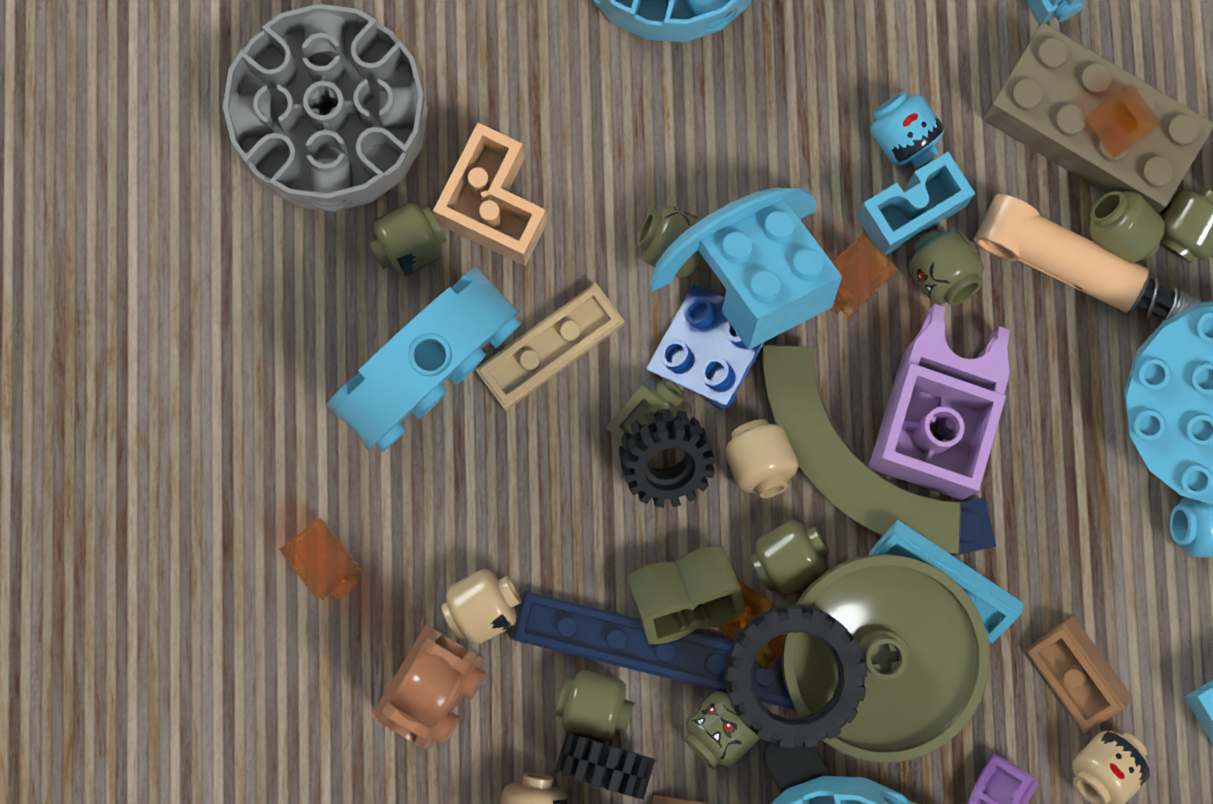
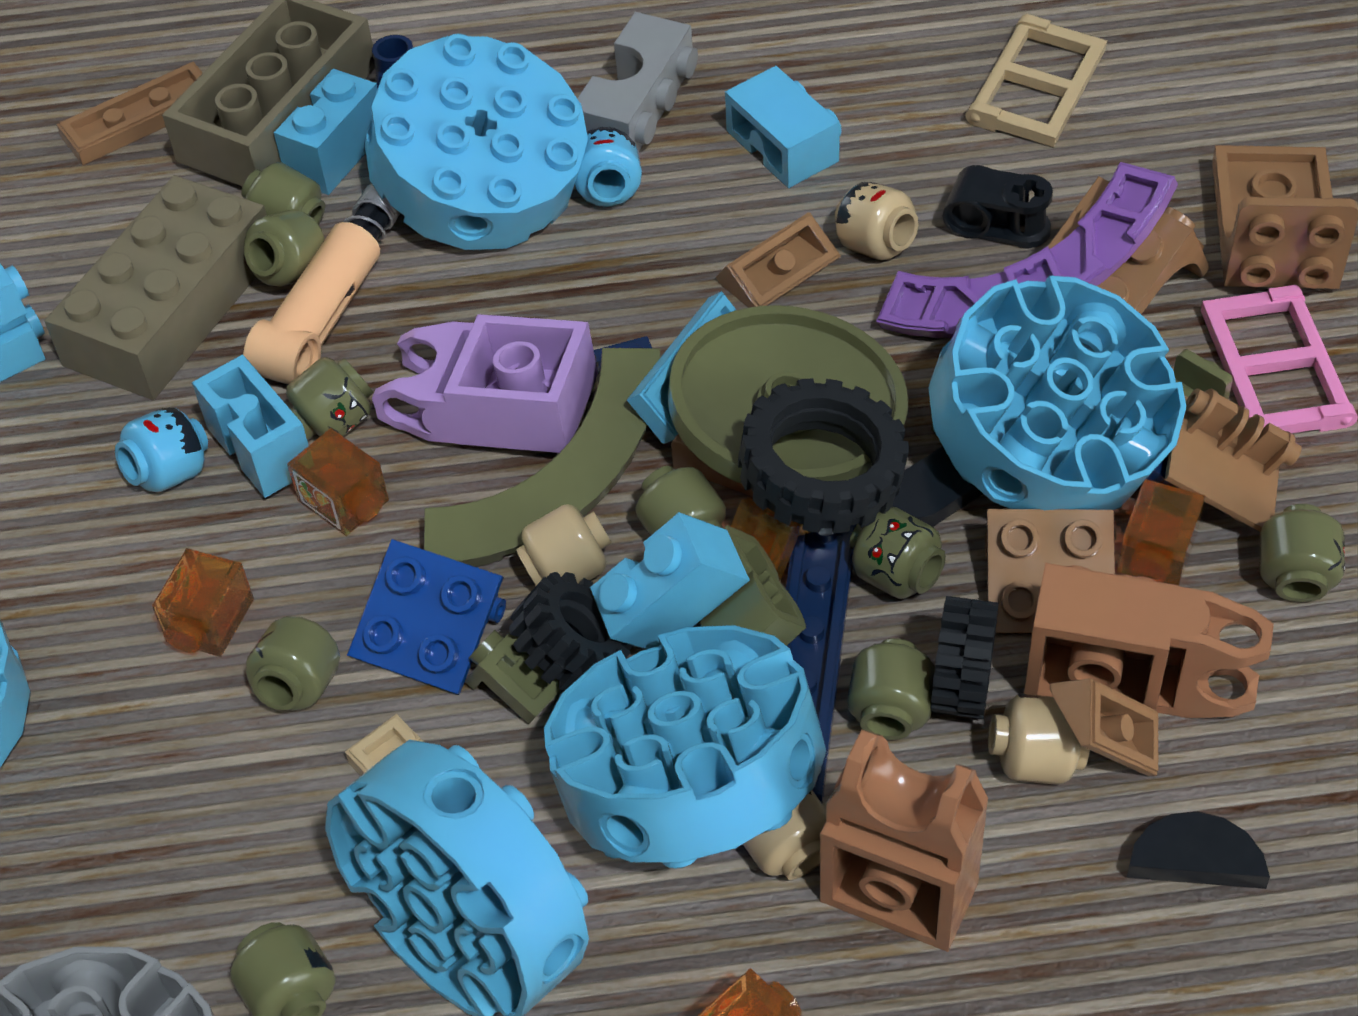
camera: 90 degrees left, 30 degrees down
light nougat brick [433,123,547,266] -> none
medium azure piece [649,188,842,350] -> none
clear orange slope [1084,85,1162,158] -> none
none -> clear orange brick [152,548,254,657]
none -> medium azure brick [544,625,826,868]
none -> medium azure brick [590,512,750,649]

